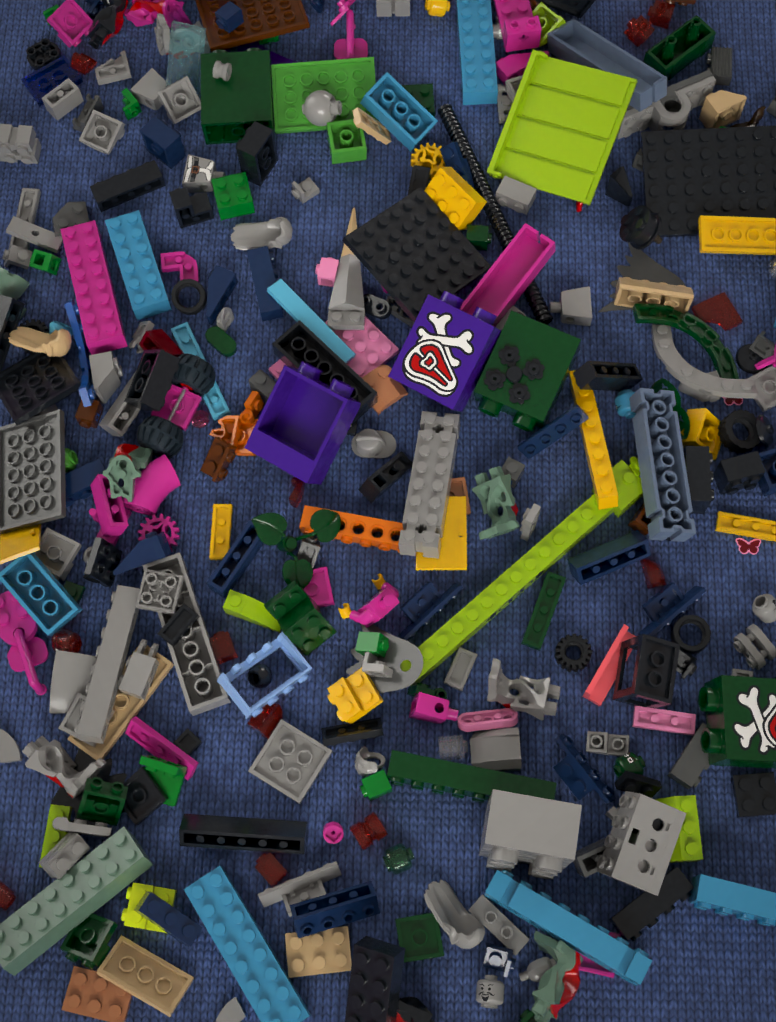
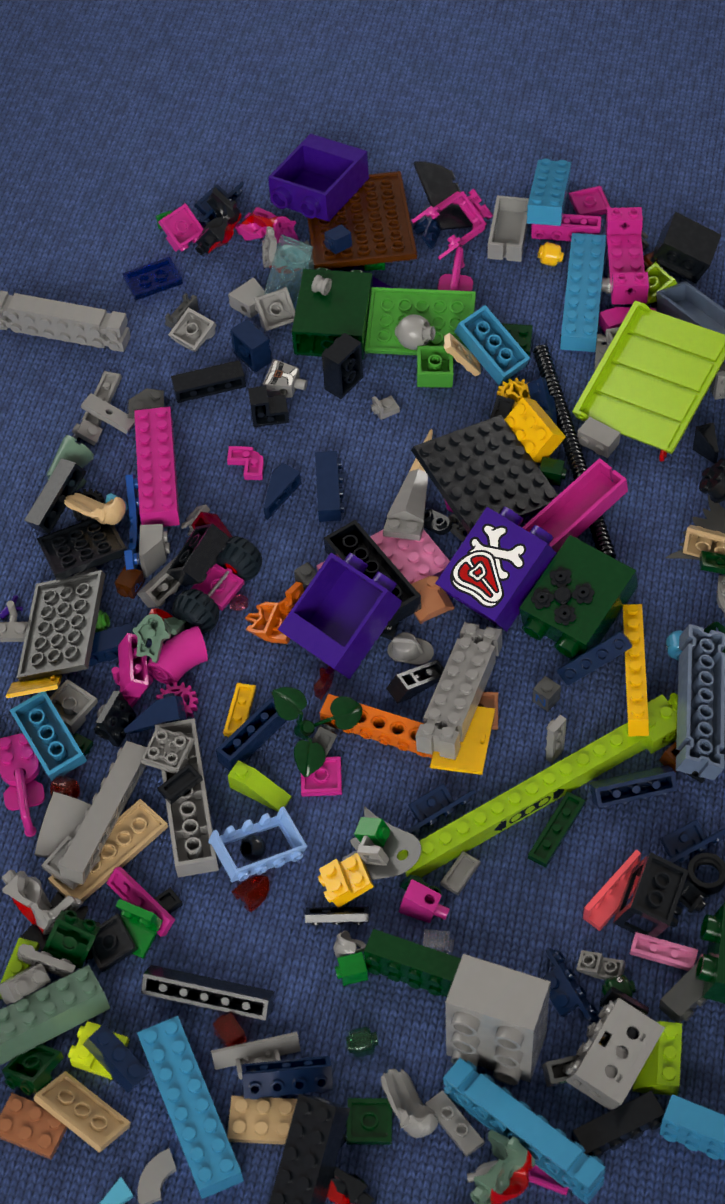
camera: 10 degrees right, 15 degrees down
black tile [26,38,62,72] -> none
green brick [29,249,61,276] -> none
light grey brick [42,78,84,121] -> none
clear red bracket [70,52,97,75] -> none
light grey wing [95,51,132,85] -> none
dark azure brick [105,210,172,321] -> none
light grey hinge [118,639,159,700] -> none
green bracket [121,88,142,120] -> none
black tyre [171,279,207,315] -> none
medium azure tile [171,322,231,421] -> none
reddish brown bracket [200,437,237,482] -> none
dark green tile [205,326,237,357] -> none
clear red brick [209,631,238,664] -> none
green brick [211,172,255,220] -> none
light grey plate [216,307,234,332] -> none
light grey hair [231,217,293,251] -> none
light grey plate [248,719,333,804] -> none
dark green bracket [264,580,337,656] -> none
medium azure tile [267,279,356,364] -> none
bright pink brick [315,257,339,287] -> none
dark pink tile [323,822,344,844] -> none
dark pink torso [338,574,400,628] -> none
clear red wheel [349,812,388,851] -> none
bright pink plate [457,708,518,732] -> none
light grey slope [470,727,521,772] -> none
sand green hips [472,466,520,540] -> none
light grey head [476,975,505,1009] -> none
bracket [483,943,516,978] -> none
light grey hips [487,658,561,720] -> none
light grey torso [549,286,592,326] -> none
black tyre [555,634,592,672] -> none
black brick [573,361,643,391] -> none
clear red brick [640,559,667,589] -> none

